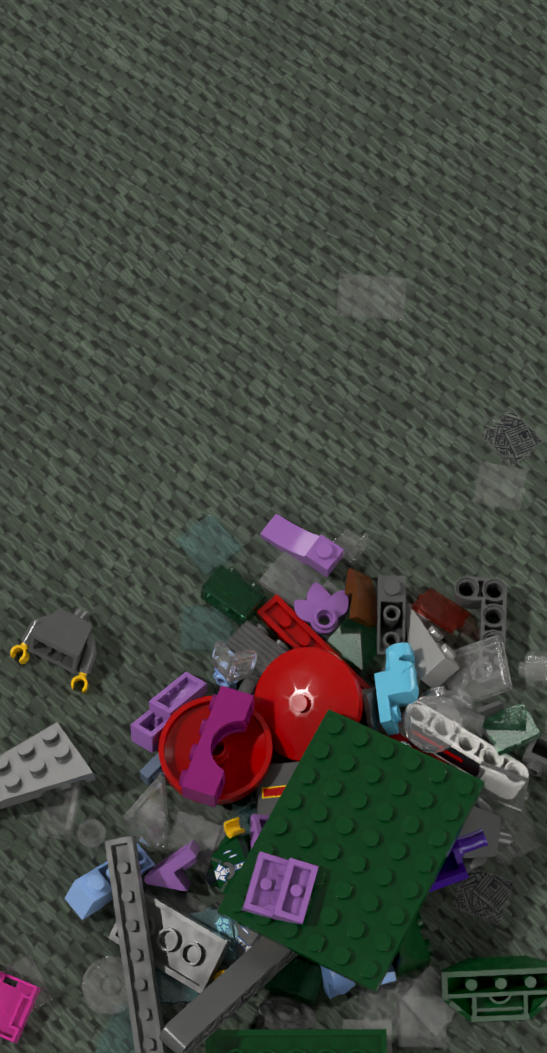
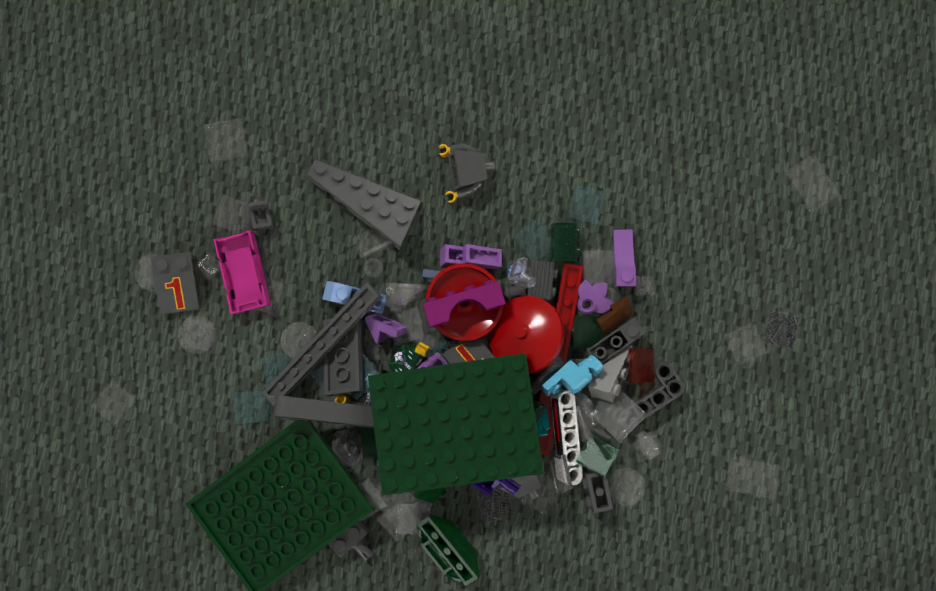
camera: 55 degrees right, 20 degrees up
medium lavender slope [242,851,319,924] -> none
clear tile [404,695,462,753] -> none

